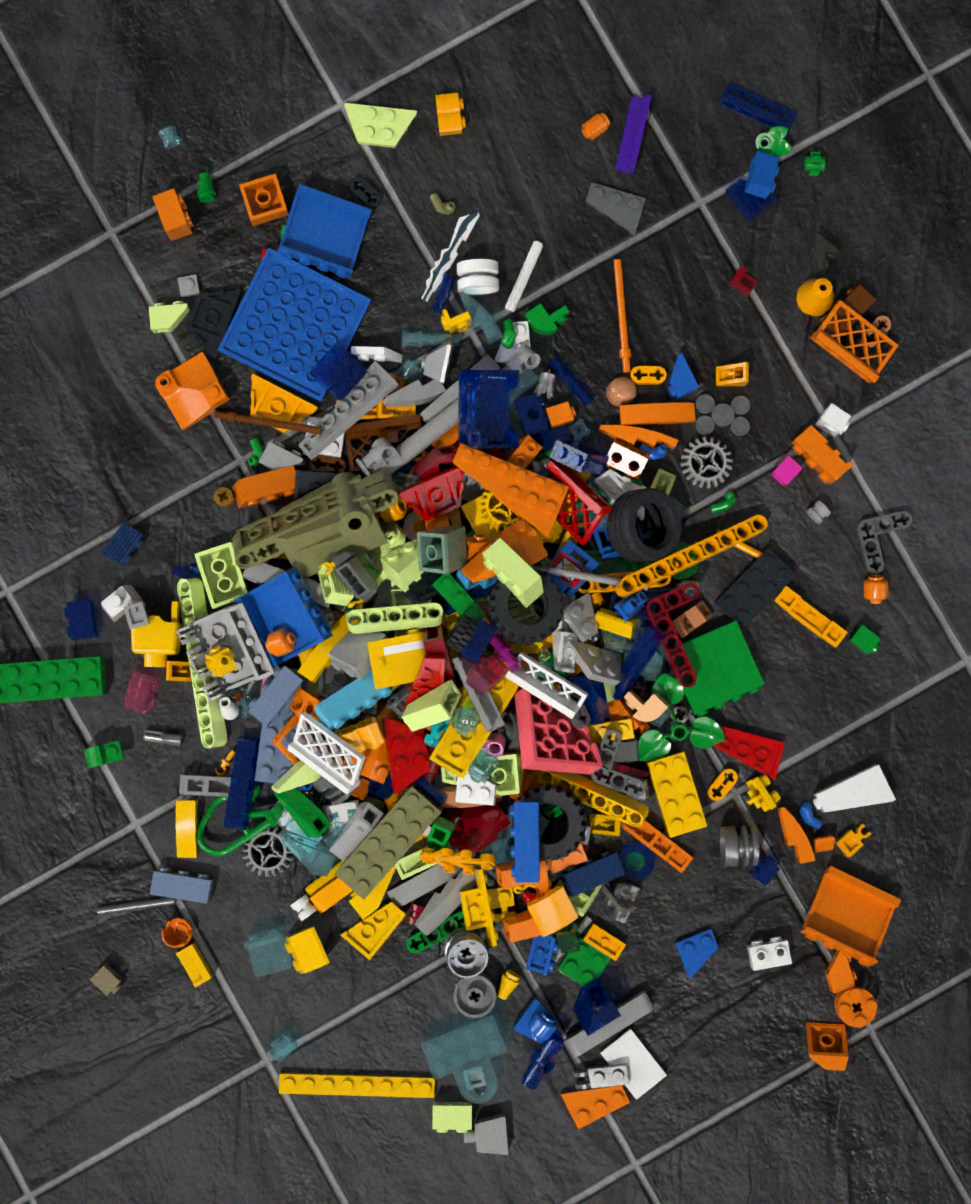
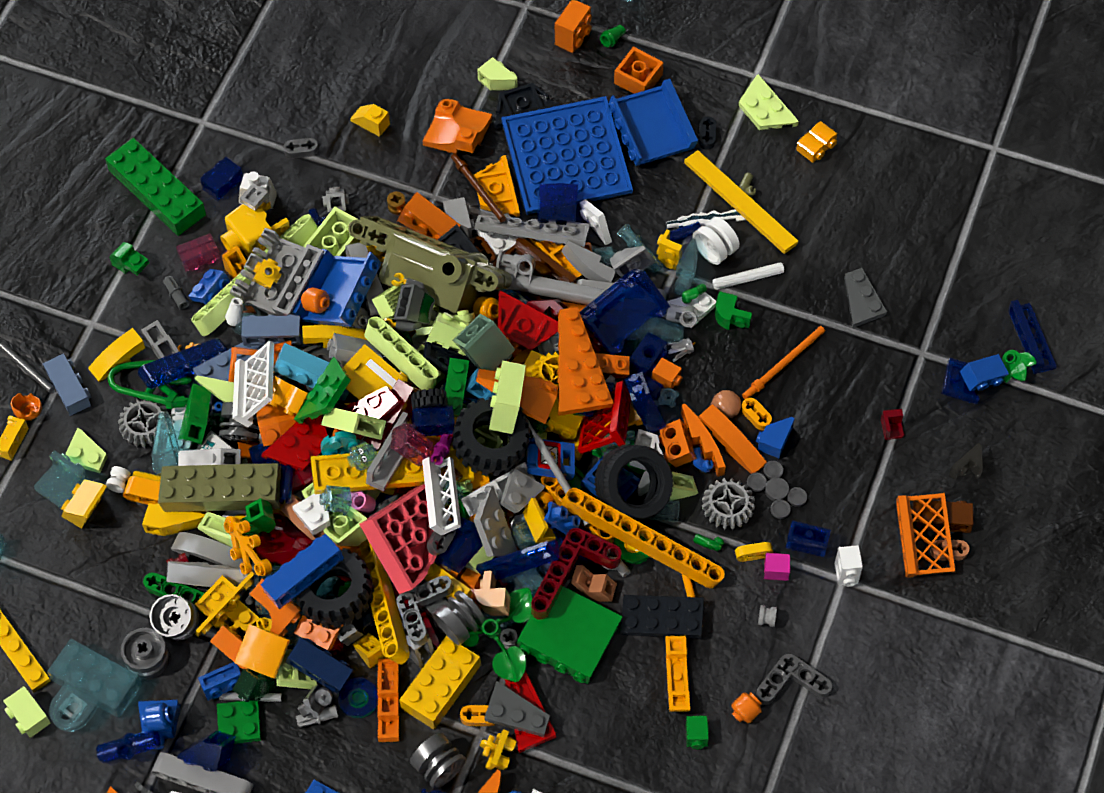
camera: 50 degrees right, 25 degrees down
dark blue brick [102,521,145,567] -> none
light grey plate [177,275,200,298] -> none
green arm [248,438,264,467] -> none
yellow wing [341,902,407,960] -> none
light grey torso [464,1113,508,1155] -> none
yellow cone [496,969,520,1000] -> none
clear blue pin [549,356,594,407] -> none
orange brick [581,113,610,140] -> none
light orange plate [583,923,626,961] -> none
dark purple fence [615,94,652,175] -> none
light orange slope [716,362,749,386] -> none
orange wedge [791,425,853,485] -> none
light orange cone [796,278,835,317] -> none
green gear [804,152,825,176] -> none
none -> yellowish green wing [63,428,108,473]
none -> blue bracket [188,269,231,305]
none -> flat silver beam [283,138,318,158]
none -> green wing [294,357,351,424]
none -> light grey brick [322,187,349,212]
none -> yellow slope [350,104,390,137]
none -> flat silver wheel [432,590,486,646]
none -> dark grey wing [484,681,550,737]
none -> yellow tile [684,150,798,254]
none -> yellow beam [735,542,774,562]
none -> clear blue brick [786,521,831,557]

